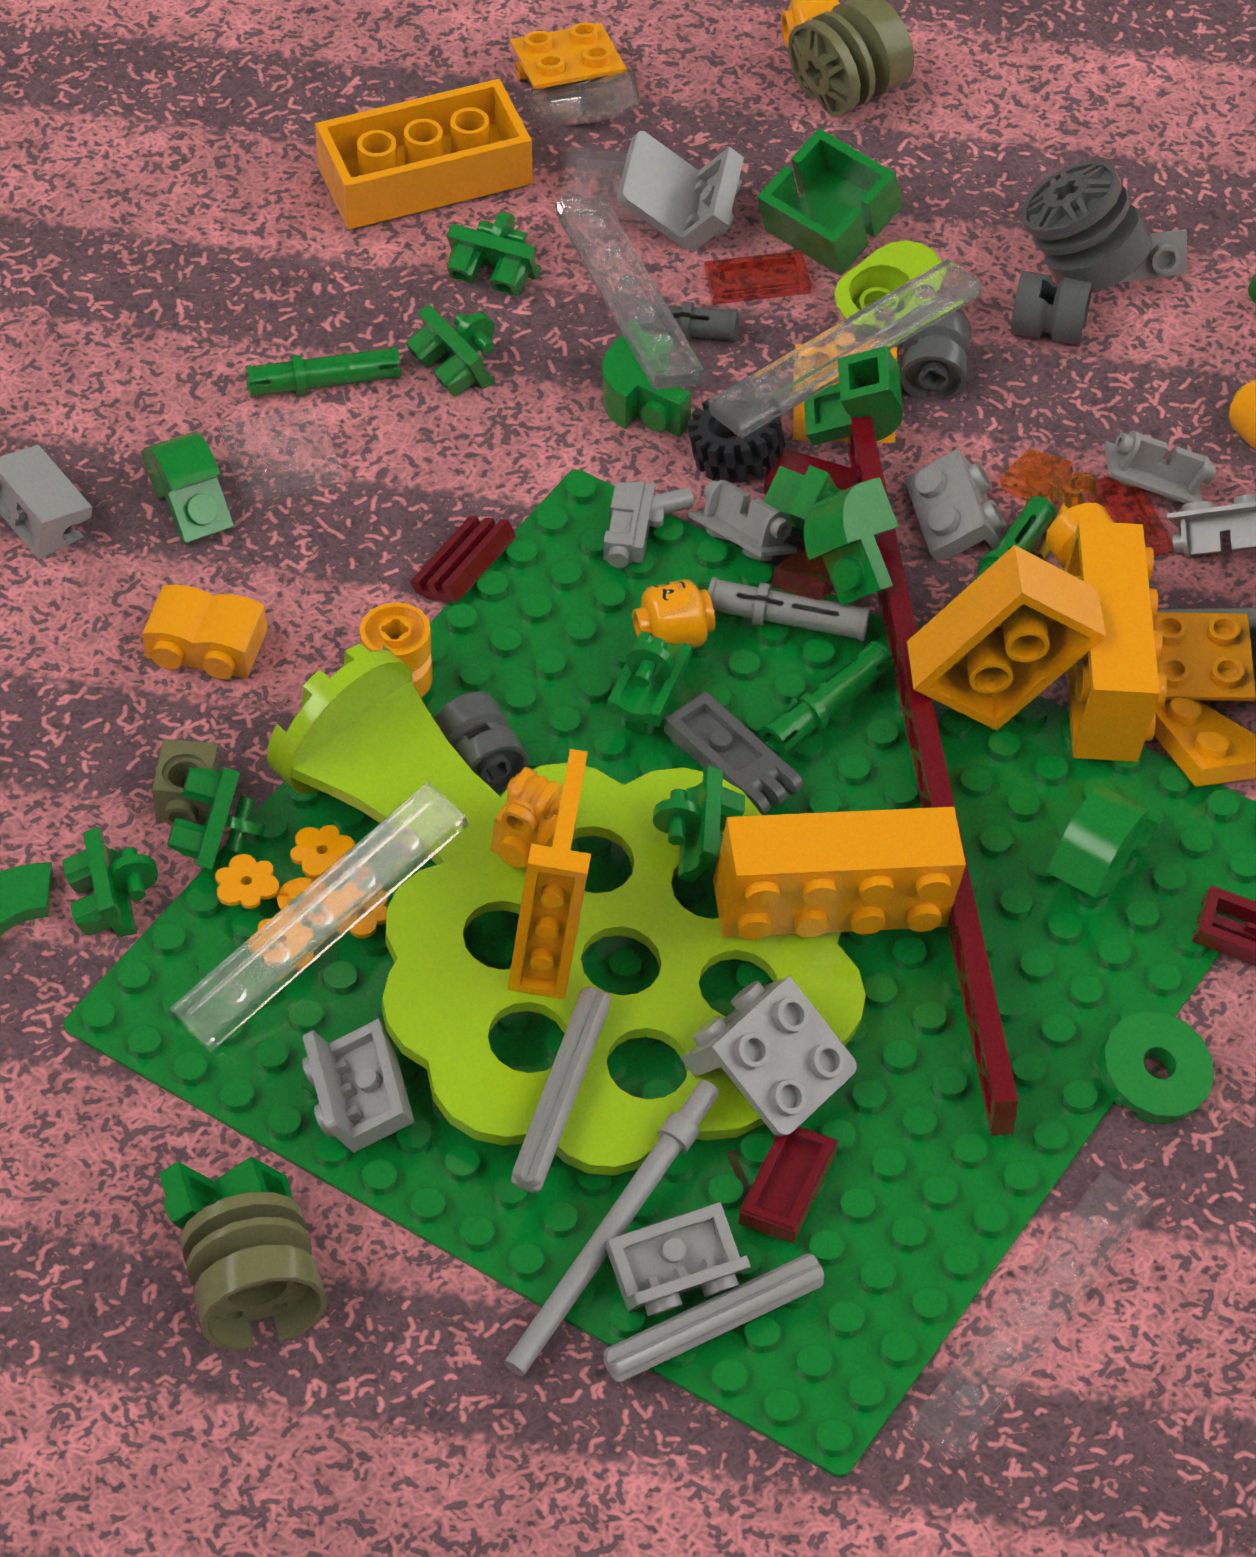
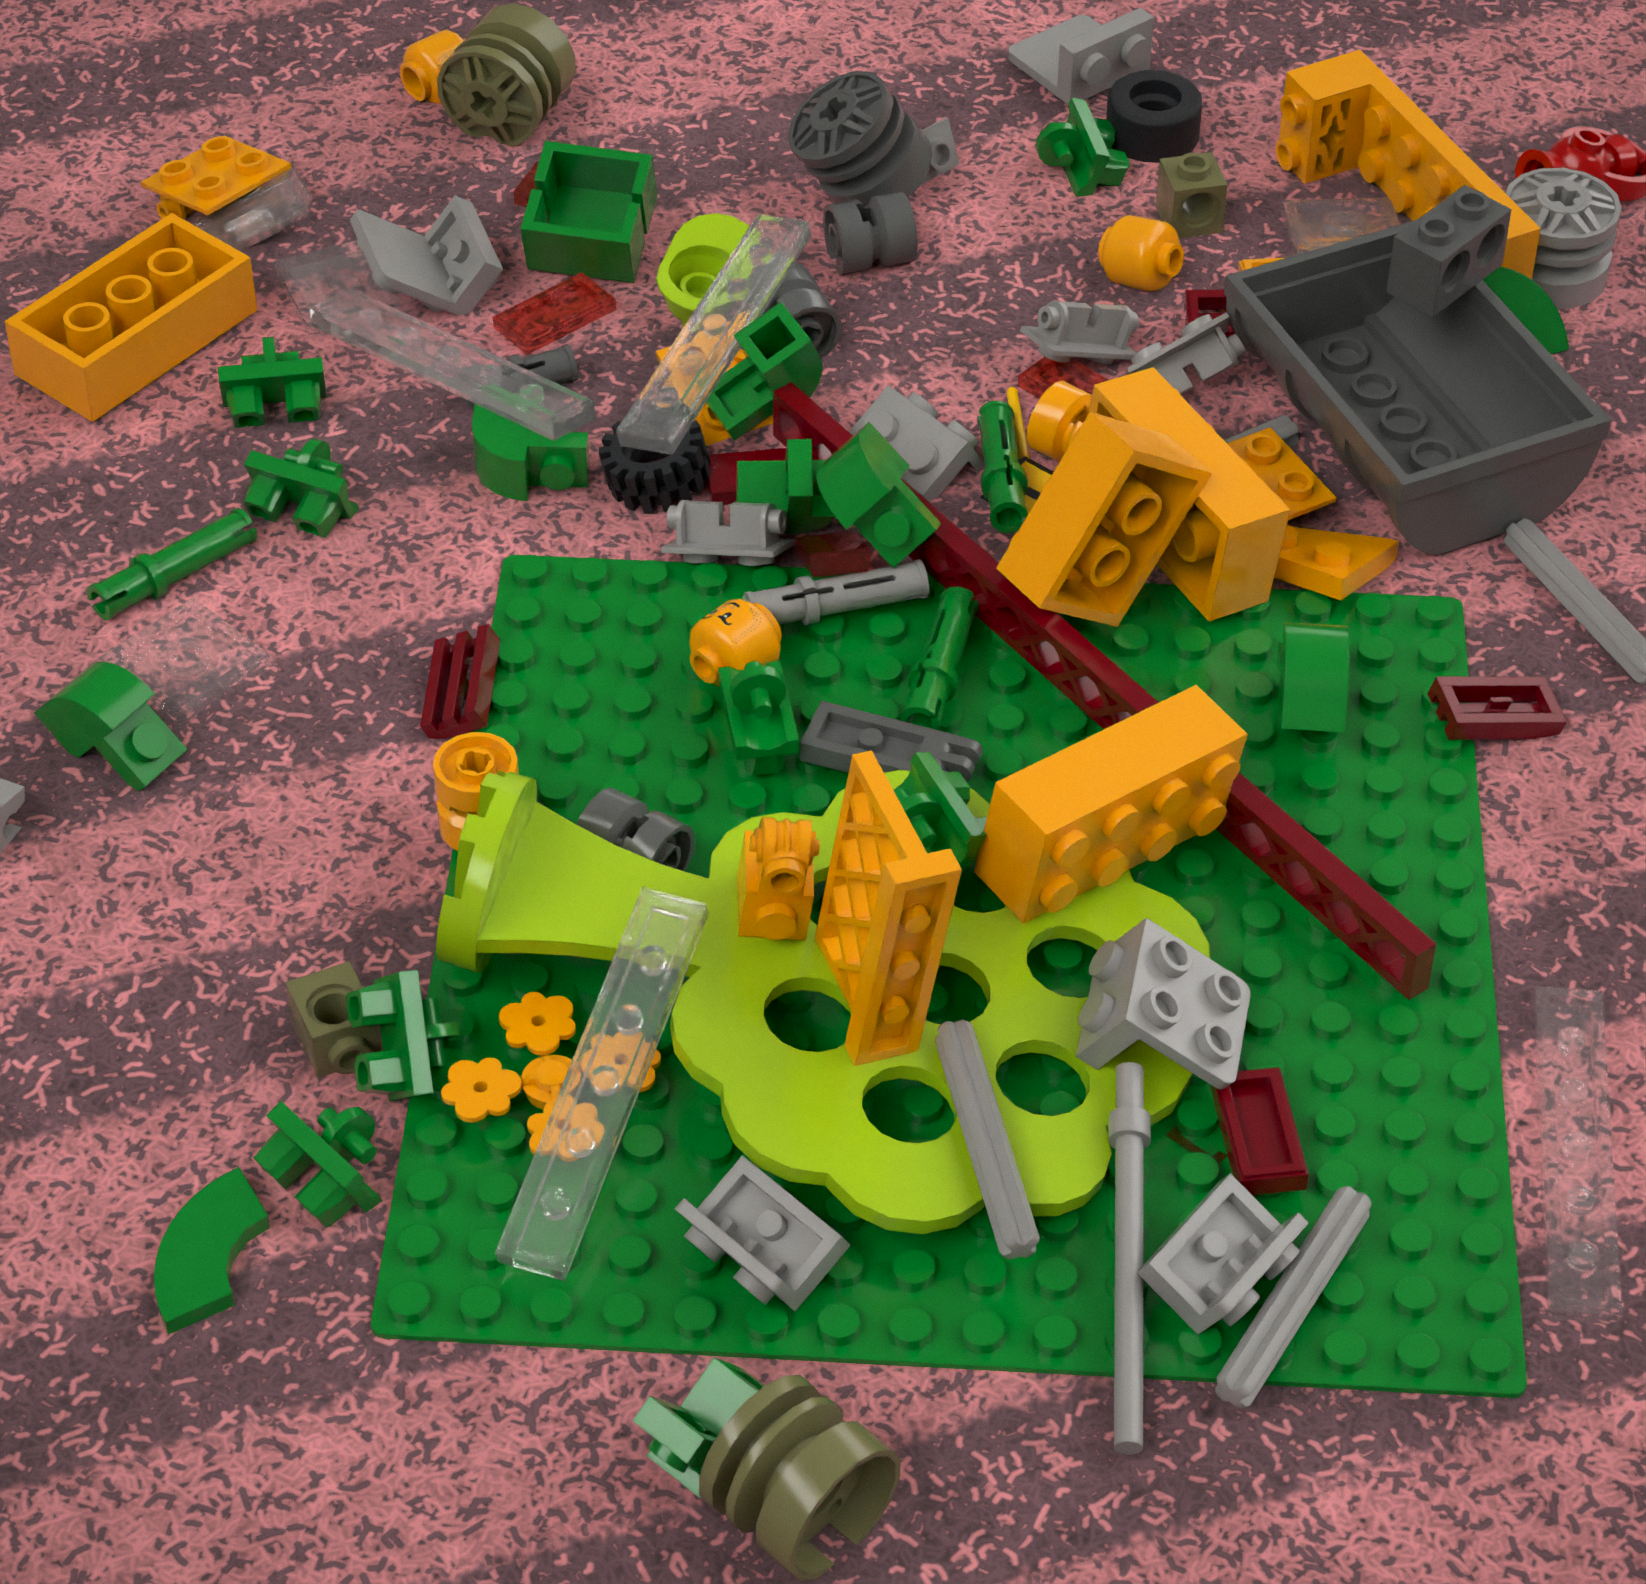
camera: 30 degrees left, 5 degrees down
light orange brick [142,585,268,679] -> none
light grey piece [603,482,694,568] -> none
clear orange plate [1000,448,1097,508] -> none
green tile [1098,1010,1214,1124] -> none

